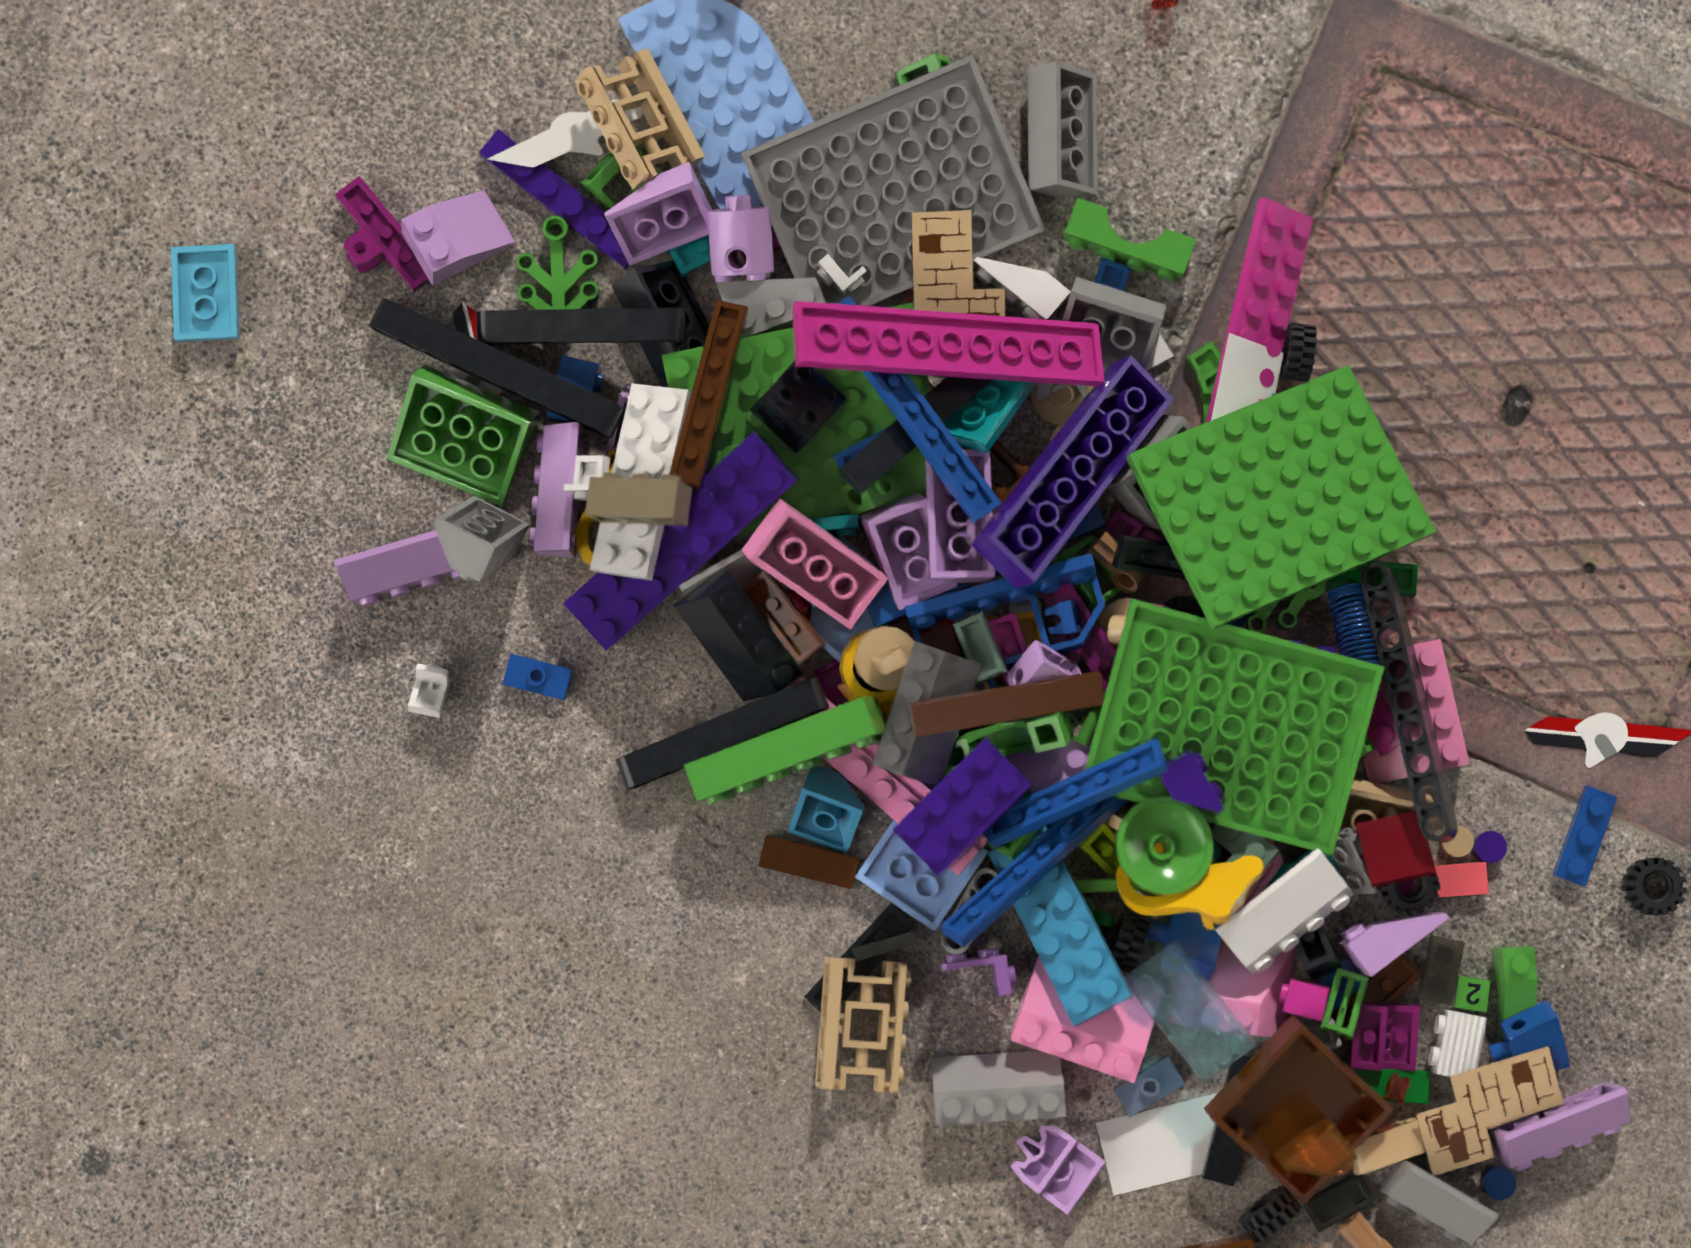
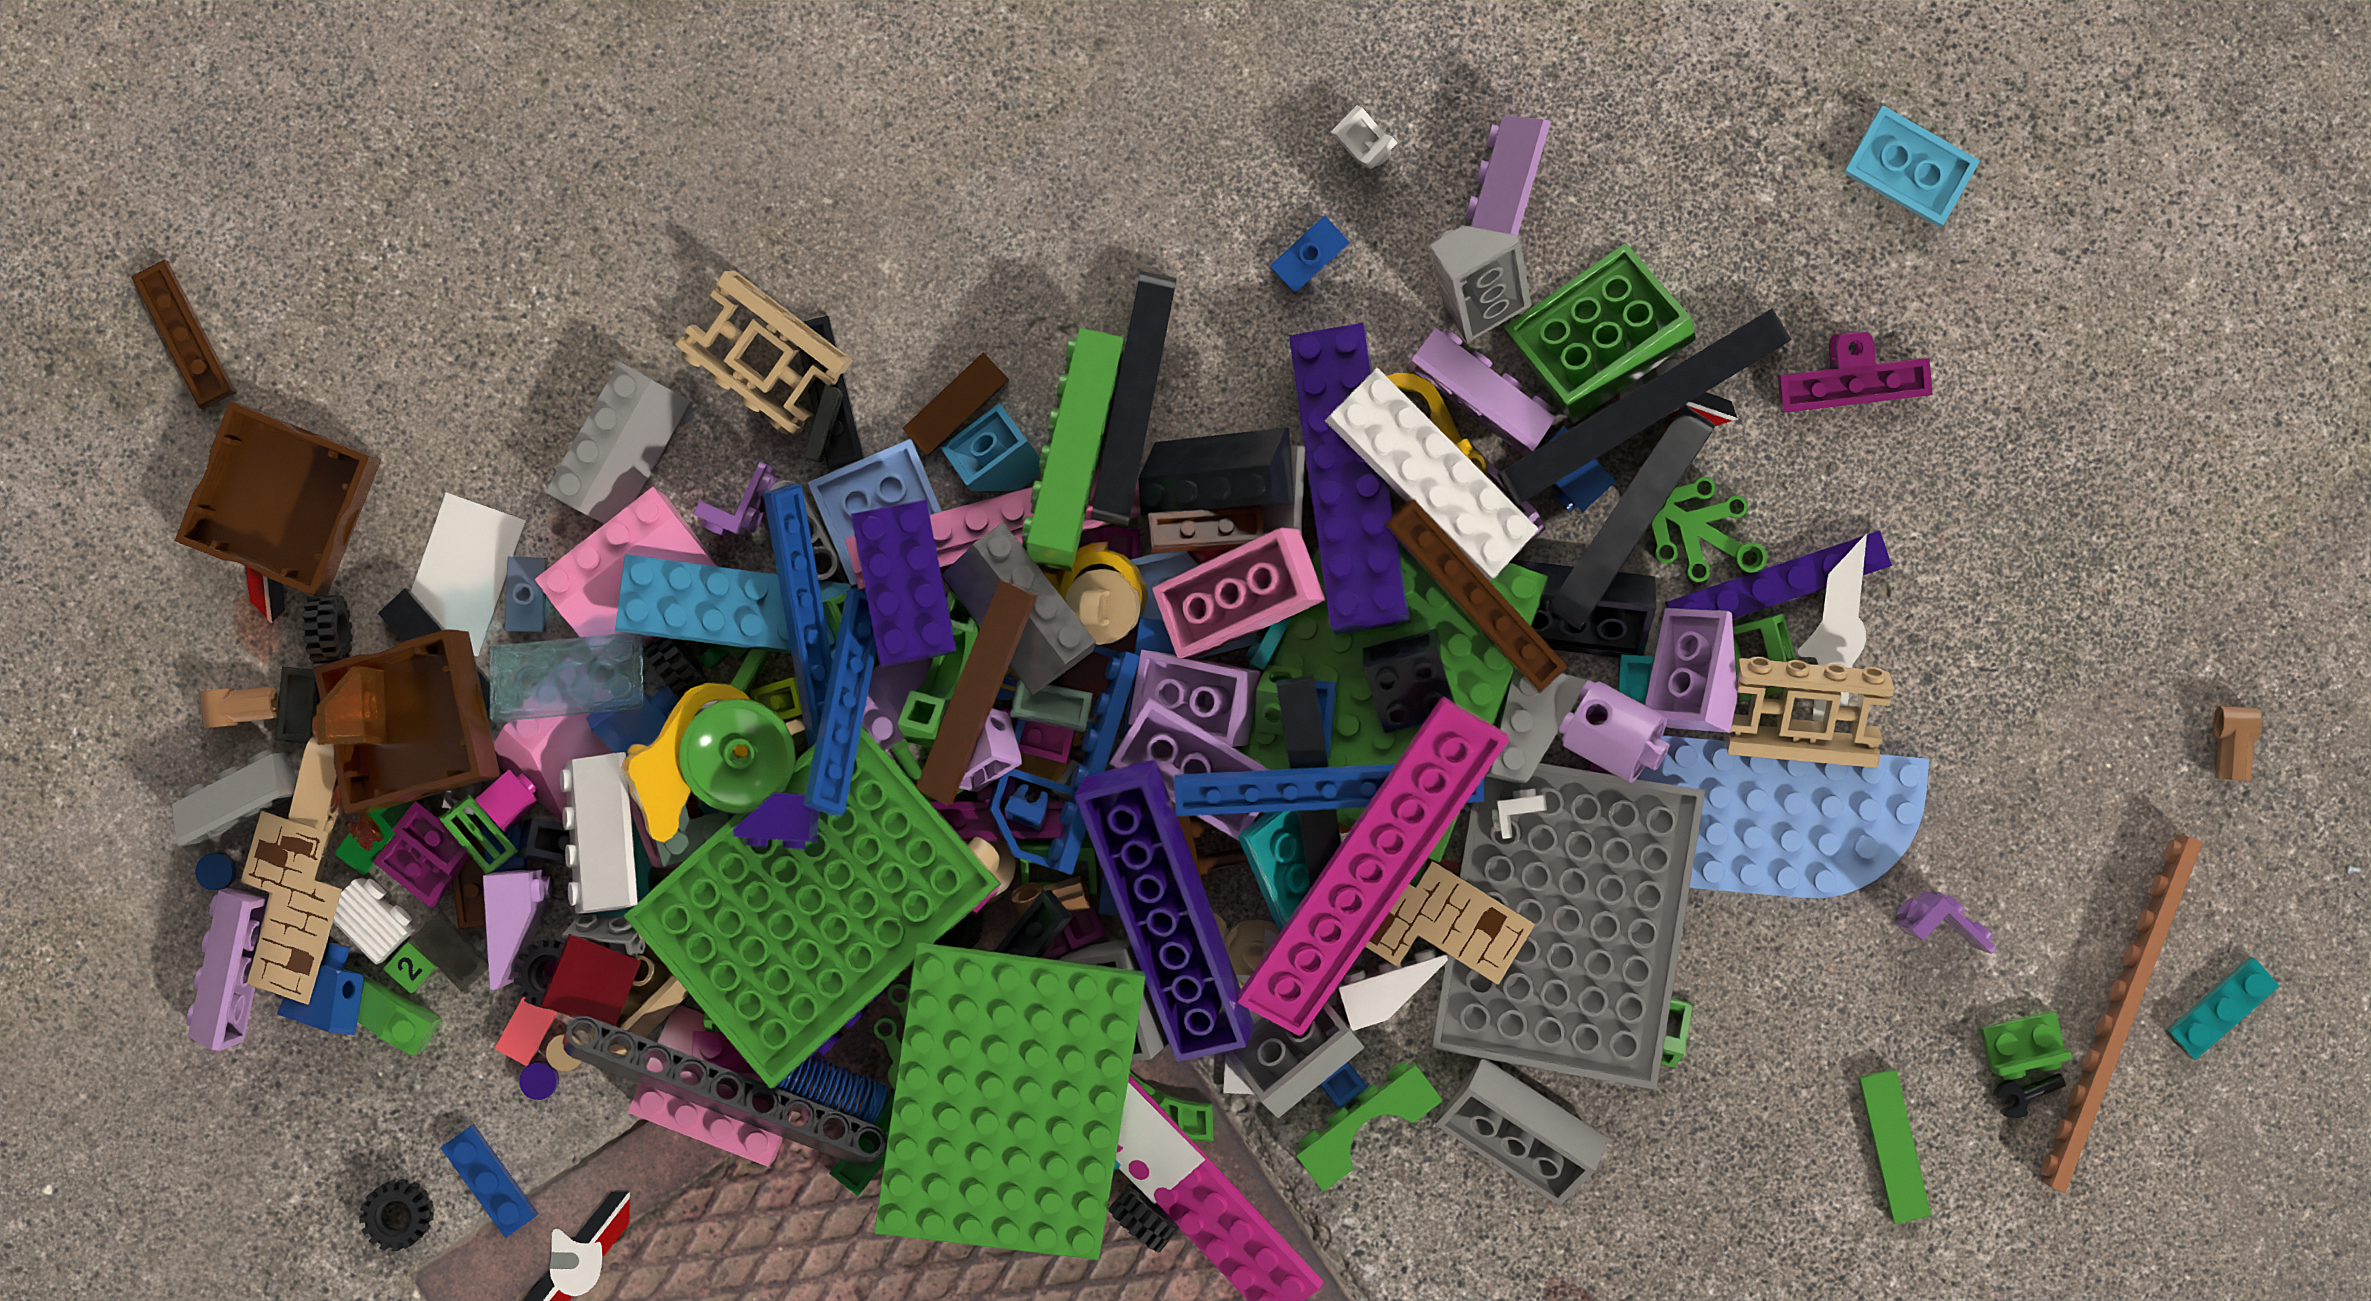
camera: 125 degrees right, 5 degrees up
lavender slope [401,190,515,286] -> none
white bracket [563,455,610,501] -> none
dark tan brick [585,473,692,526] -> none
lavender plate [1010,1125,1107,1215] -> none

